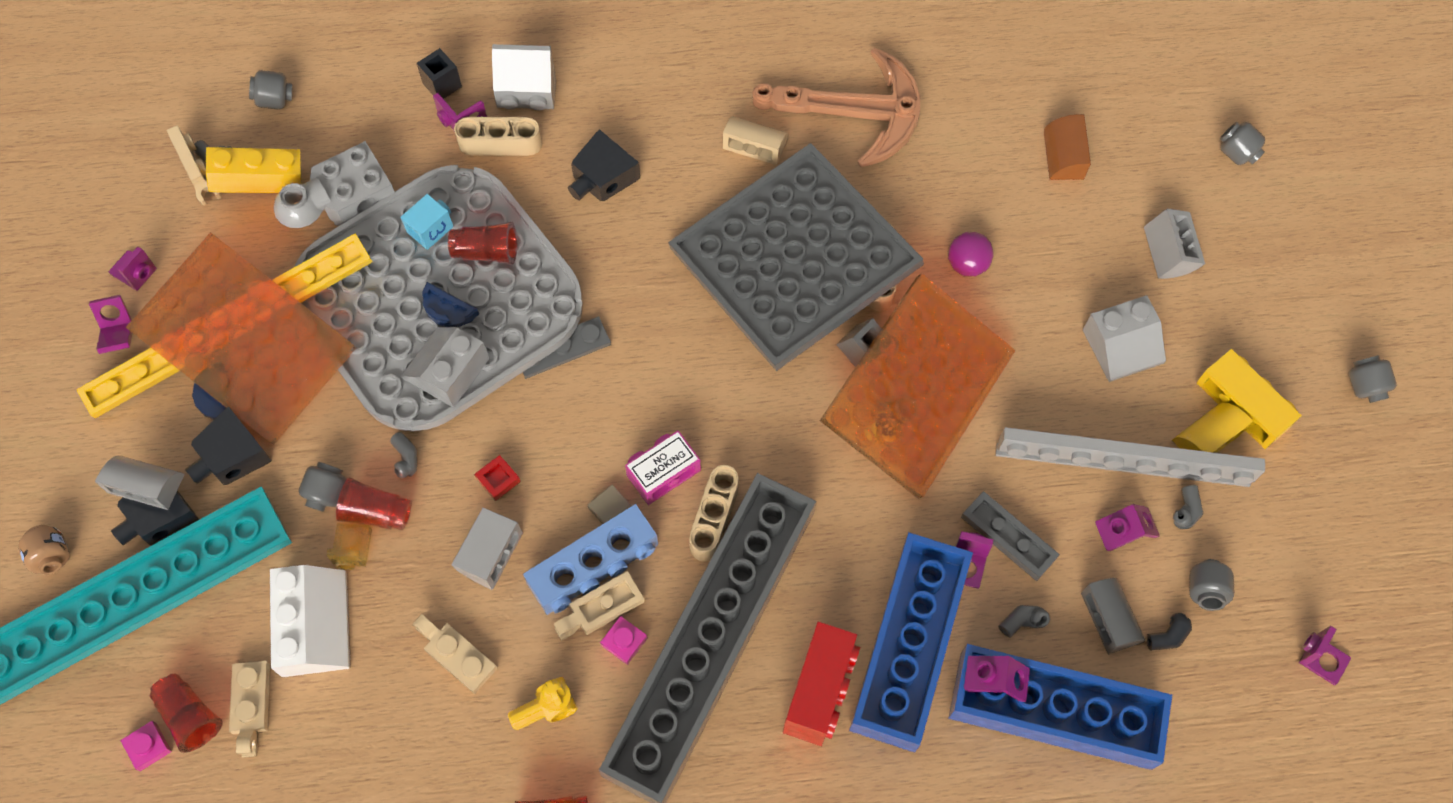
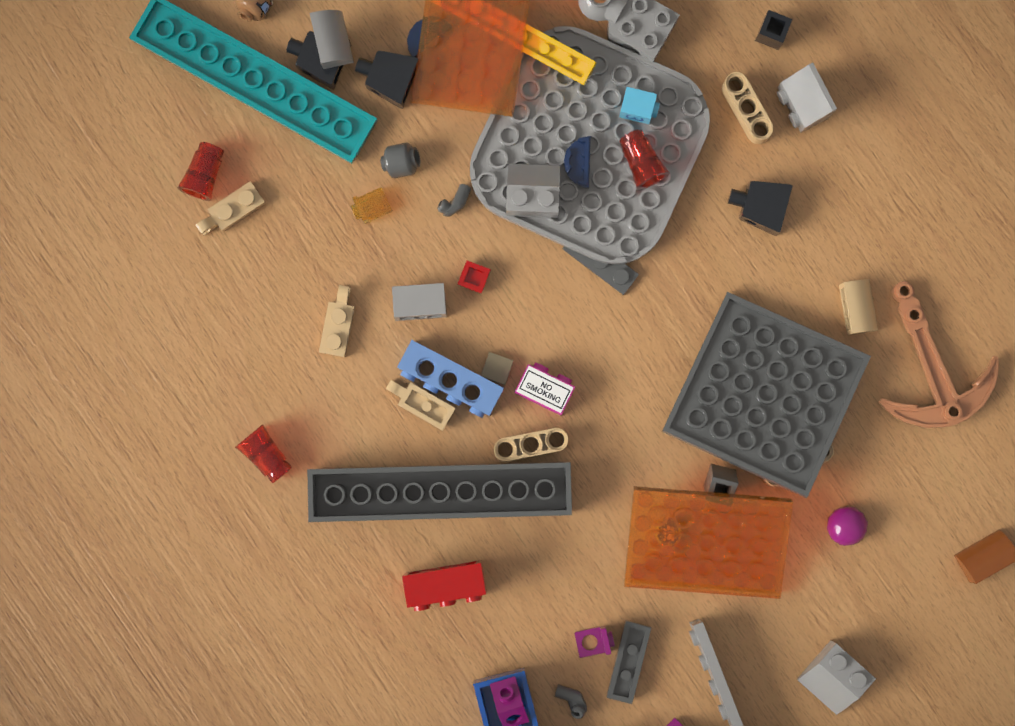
camera: 65 degrees right, 20 degrees up
dark pink plate [120,721,172,772] -> none
white slope [270,565,350,677] -> none
clear red plant [336,477,412,531] -> none
magenta bracket [433,93,487,132] -> none
yellow axle [508,677,578,730] -> none
dark pink plate [600,616,648,665] -> none
blue brick [849,532,973,753] -> none
light grey brick [1144,209,1205,279] -> none

